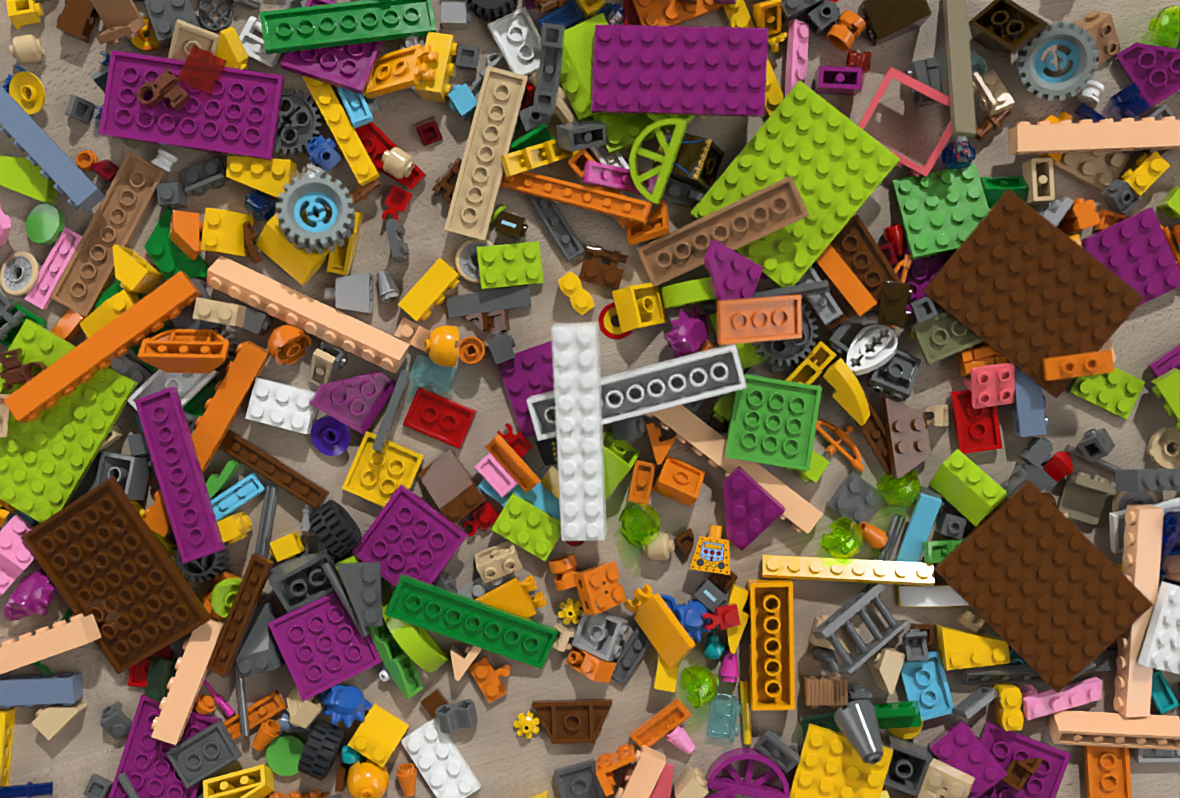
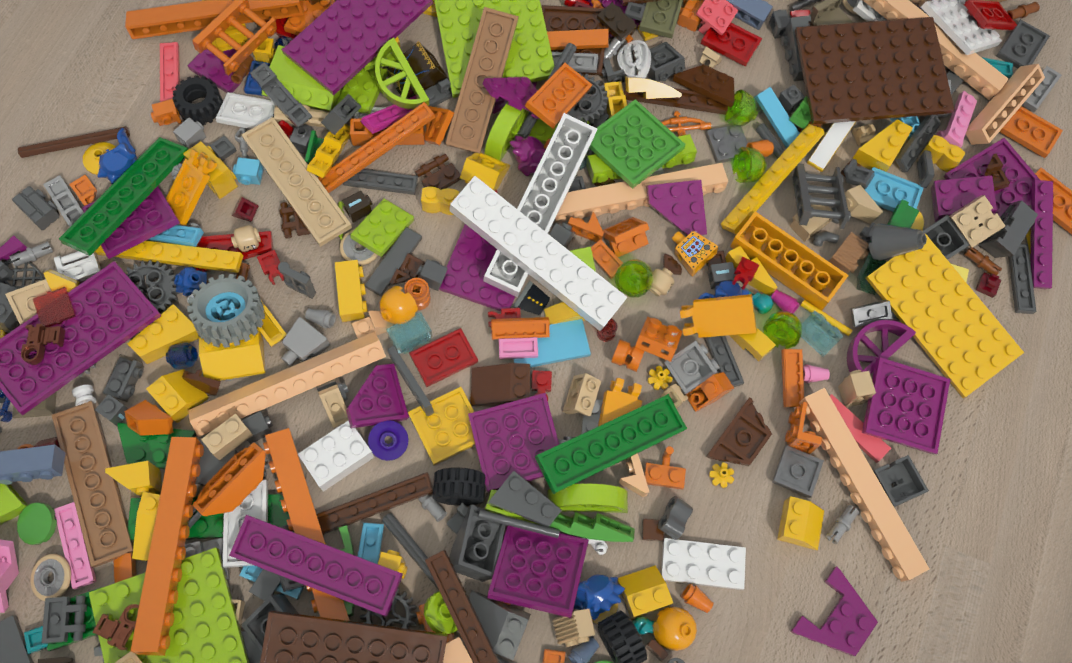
camera: 50 degrees left, 20 degrees down
orange cylinder [268,324,311,365] -> none
yellow brick [269,531,305,562] -> none
lime plate [491,493,561,561] -> none
lime slope [929,449,1007,528] -> none

